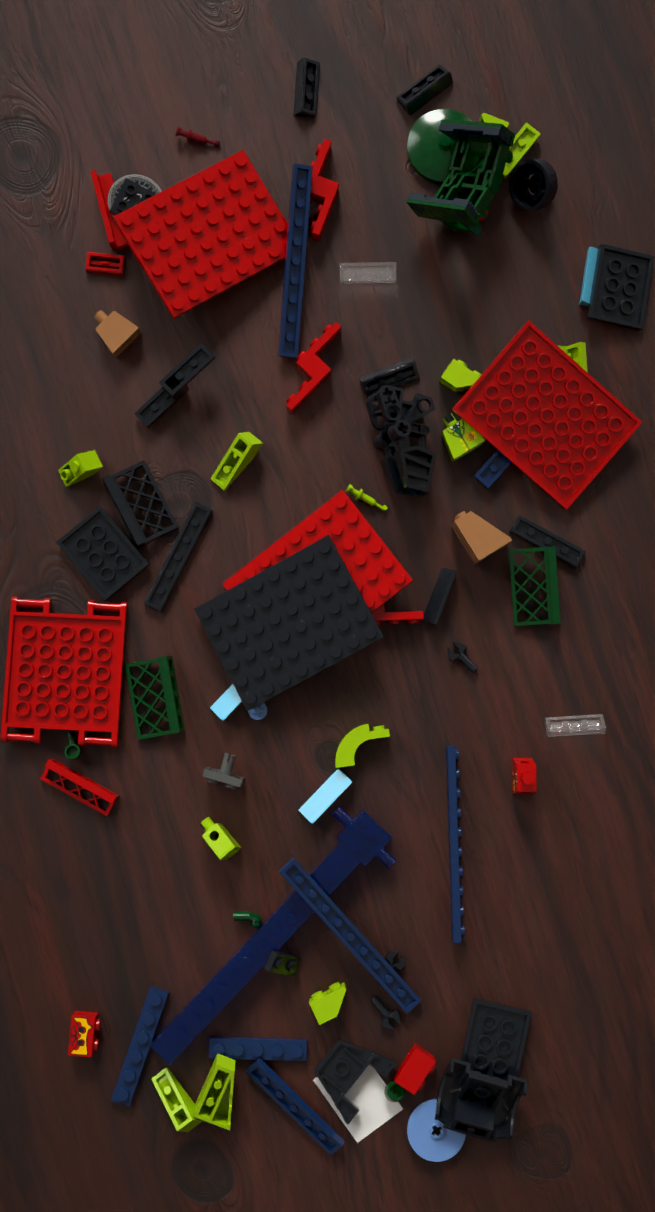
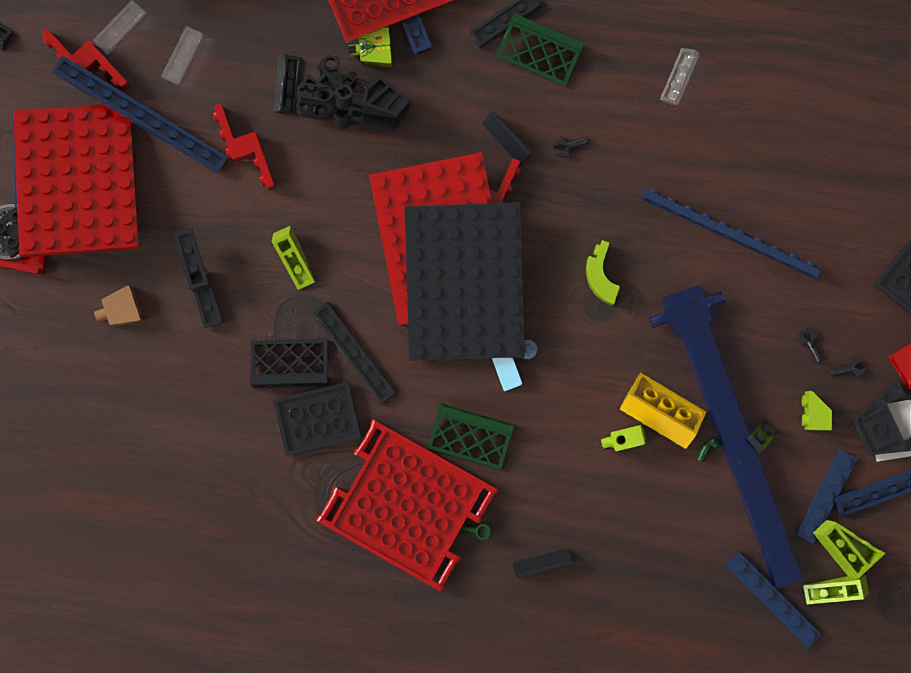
camera: 65 degrees left, 0 degrees up
red fence [40,758,119,816] -> none
lime slope [58,450,103,487] -> none
red brick [68,1011,101,1057] -> none
red tile [85,251,126,276] -> none
dark grey plate [203,753,245,790] -> none
dark blue plate [279,857,422,1014] -> none
slope [299,768,352,824] -> none
lime piece [345,484,388,511] -> none
lime slope [439,359,481,392] -> none
medium nougat slope [451,511,512,564] -> none
red torso [512,758,536,795] -> none
none -> clear plate [92,0,147,55]
none -> black slope [513,549,573,578]
none -> yellow slope [620,372,706,449]

